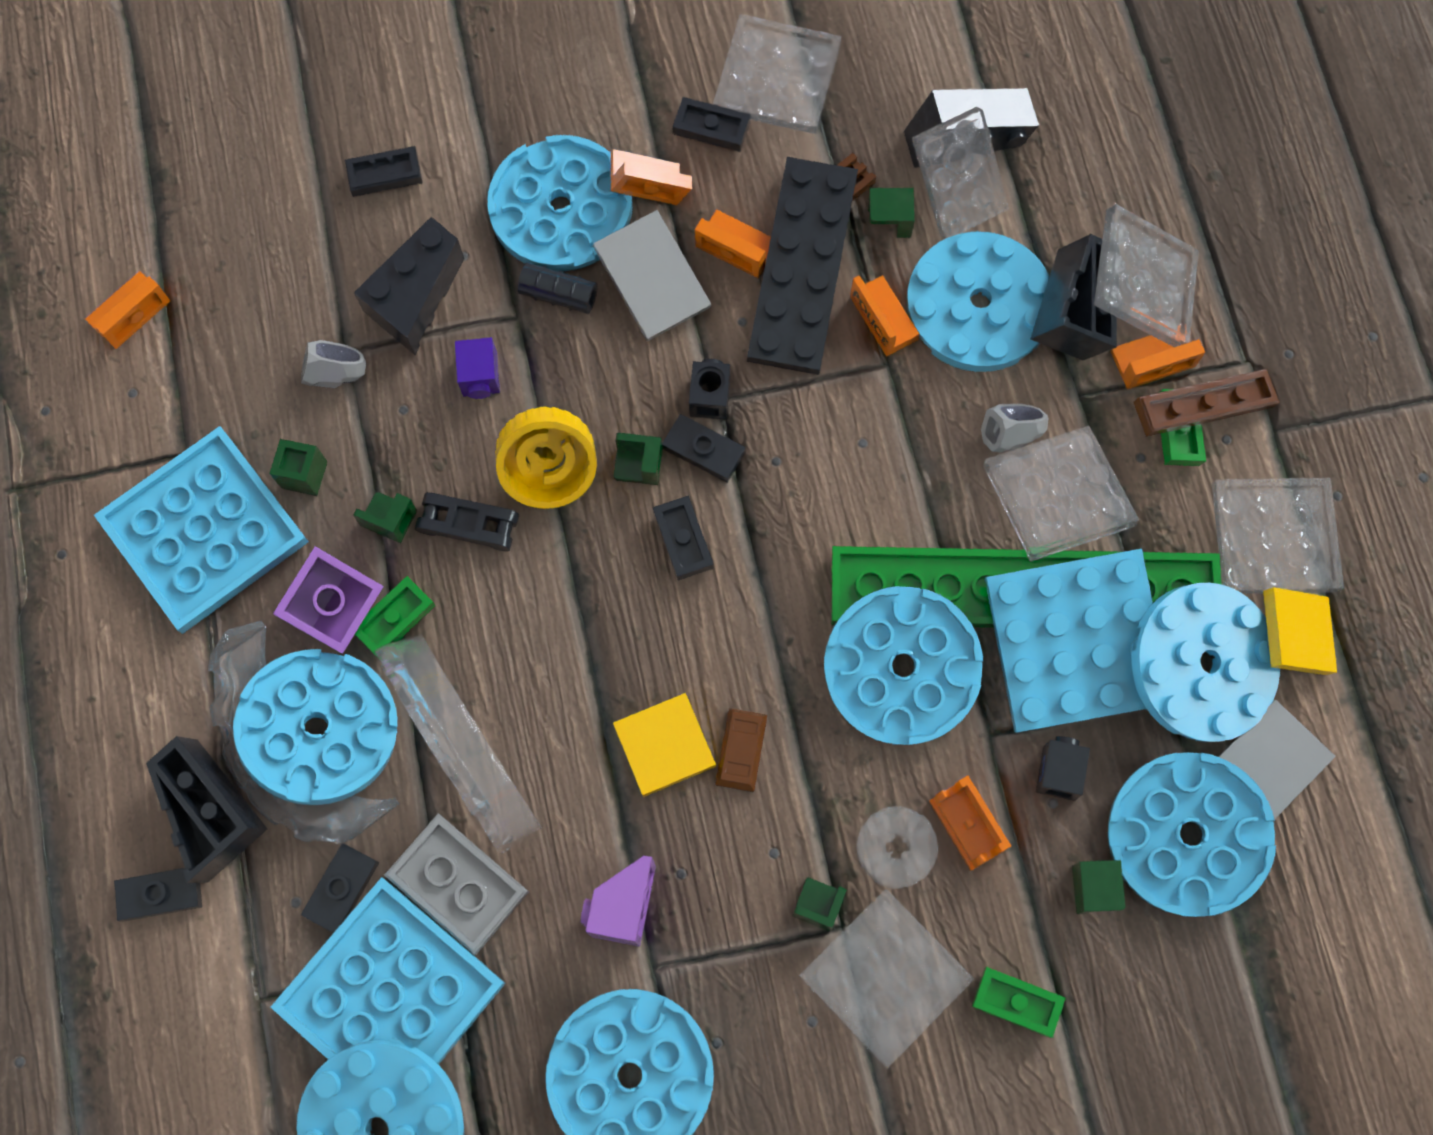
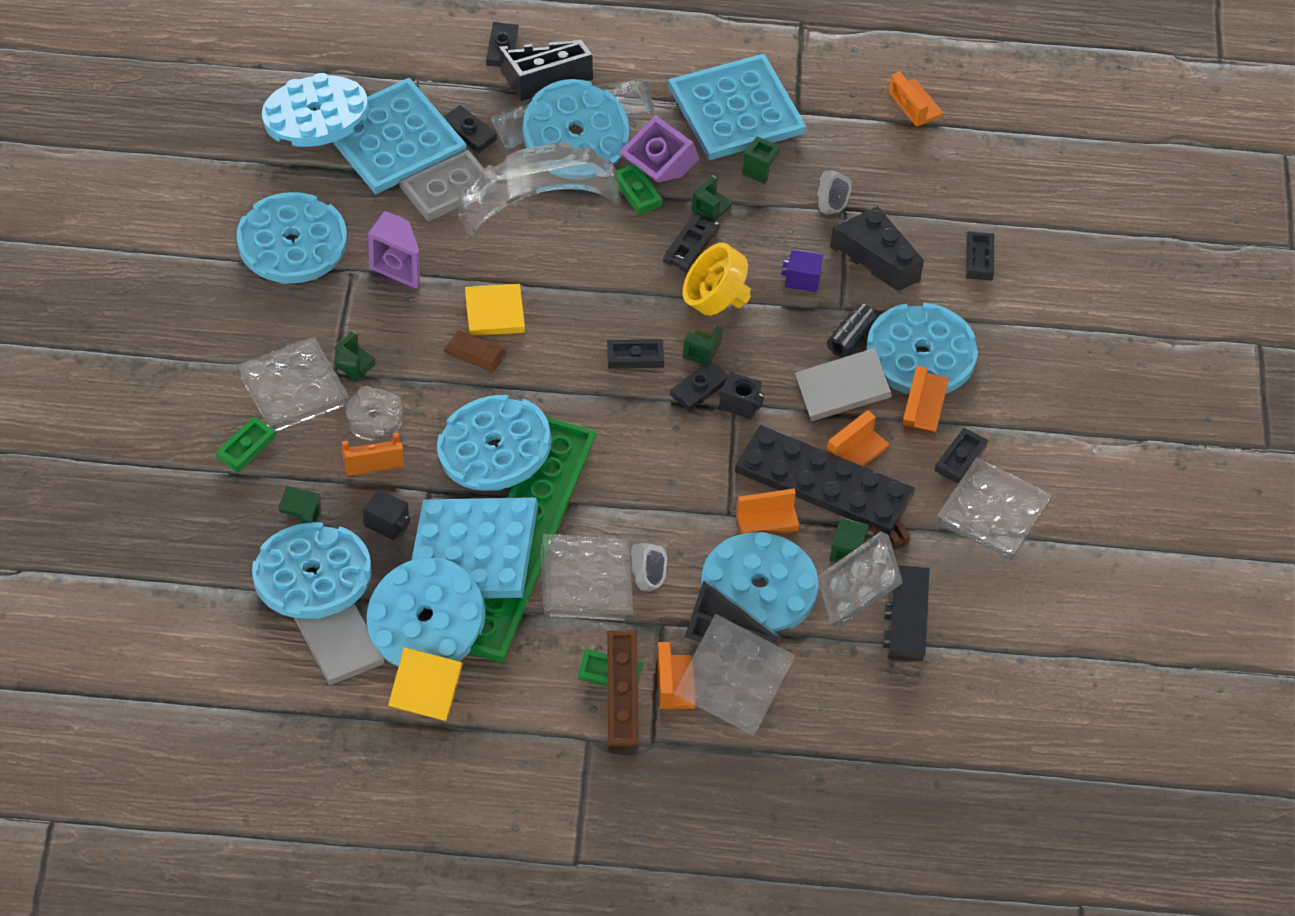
camera: 100 degrees right, 20 degrees down
clear plate [1212,478,1344,594] -> none

